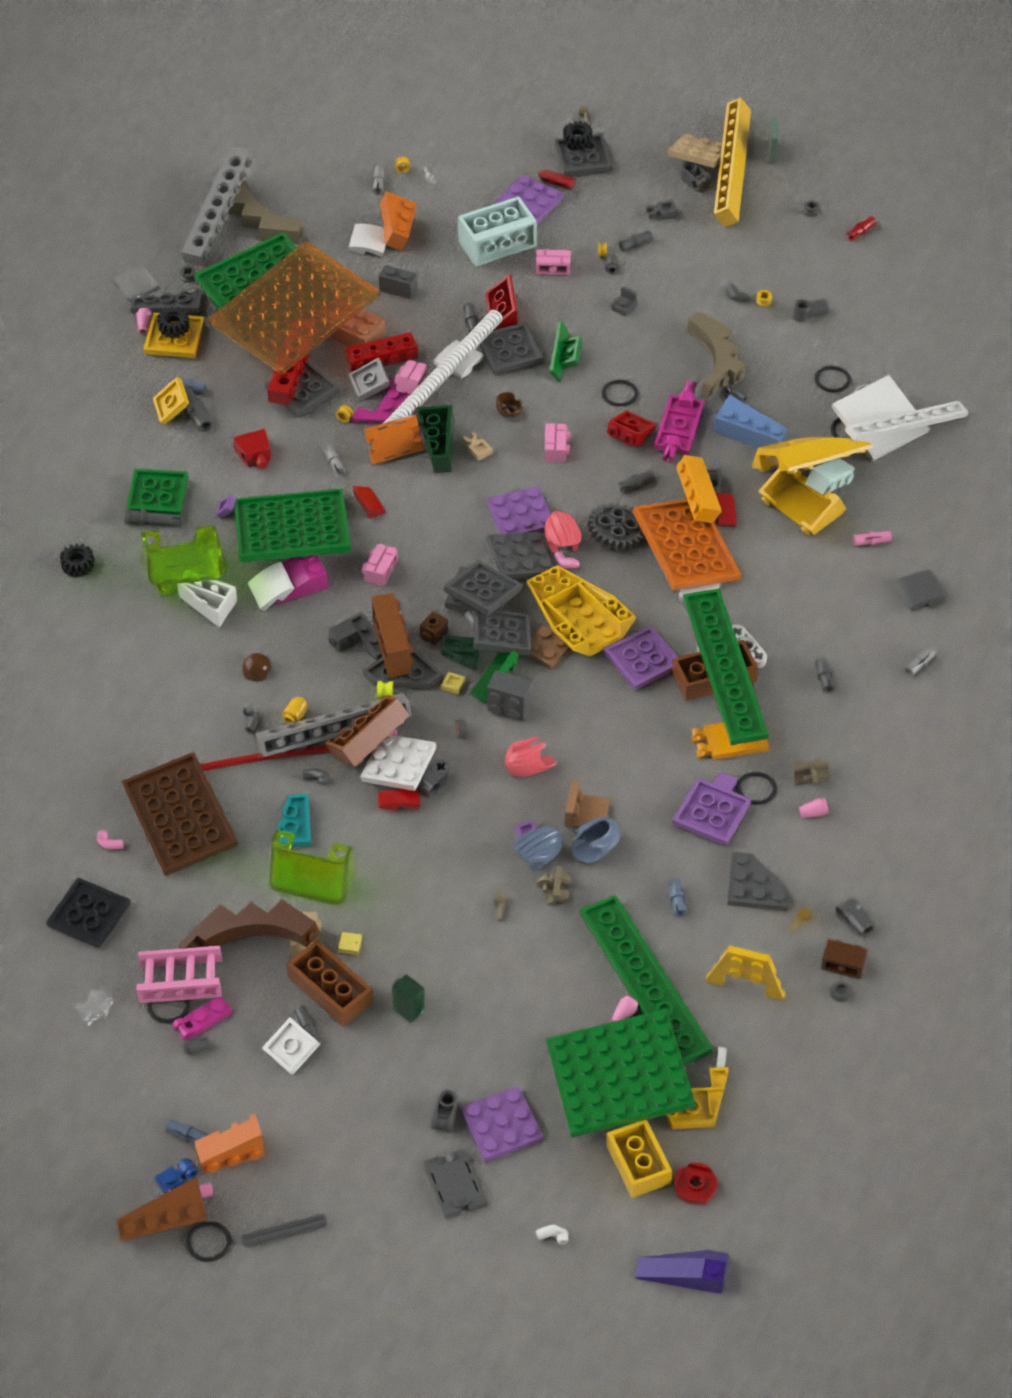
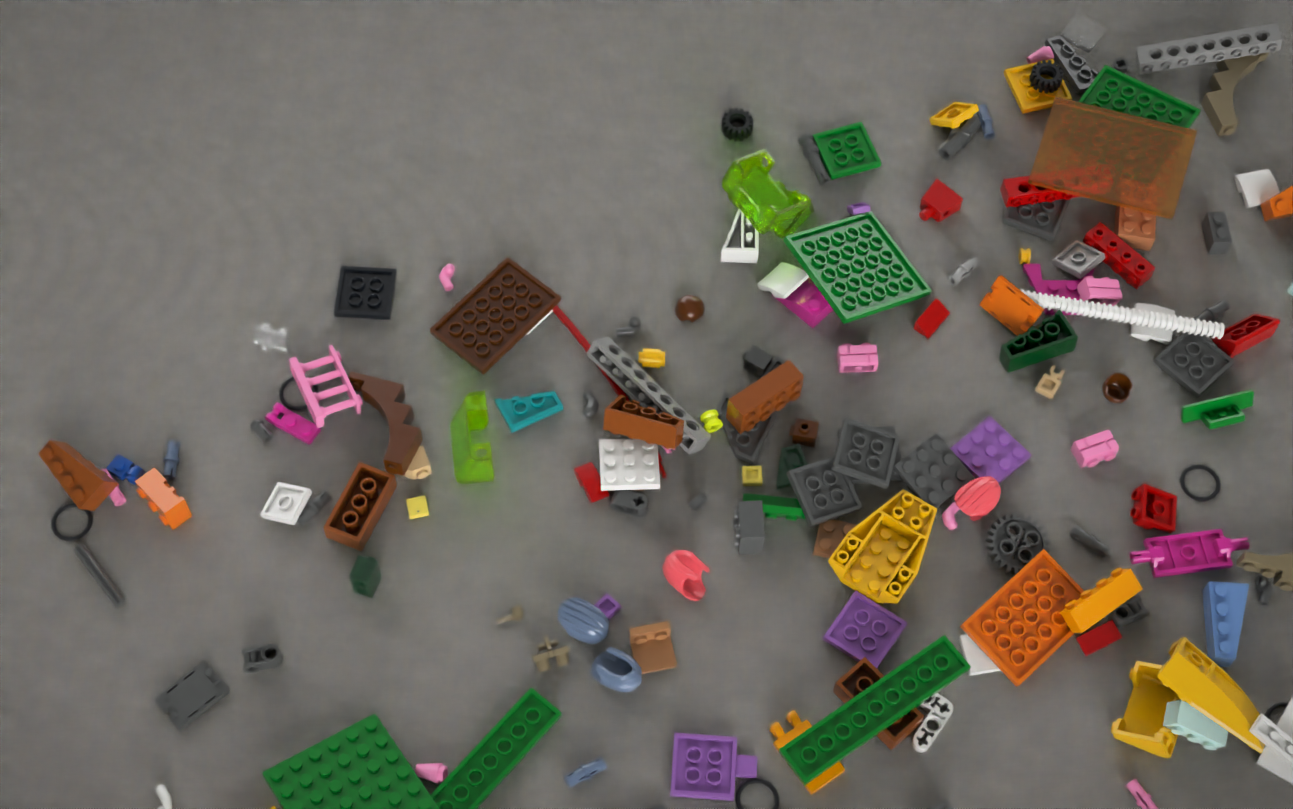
camera: 65 degrees right, 10 degrees up
medium lavender plate [460,1086,544,1163] -> none

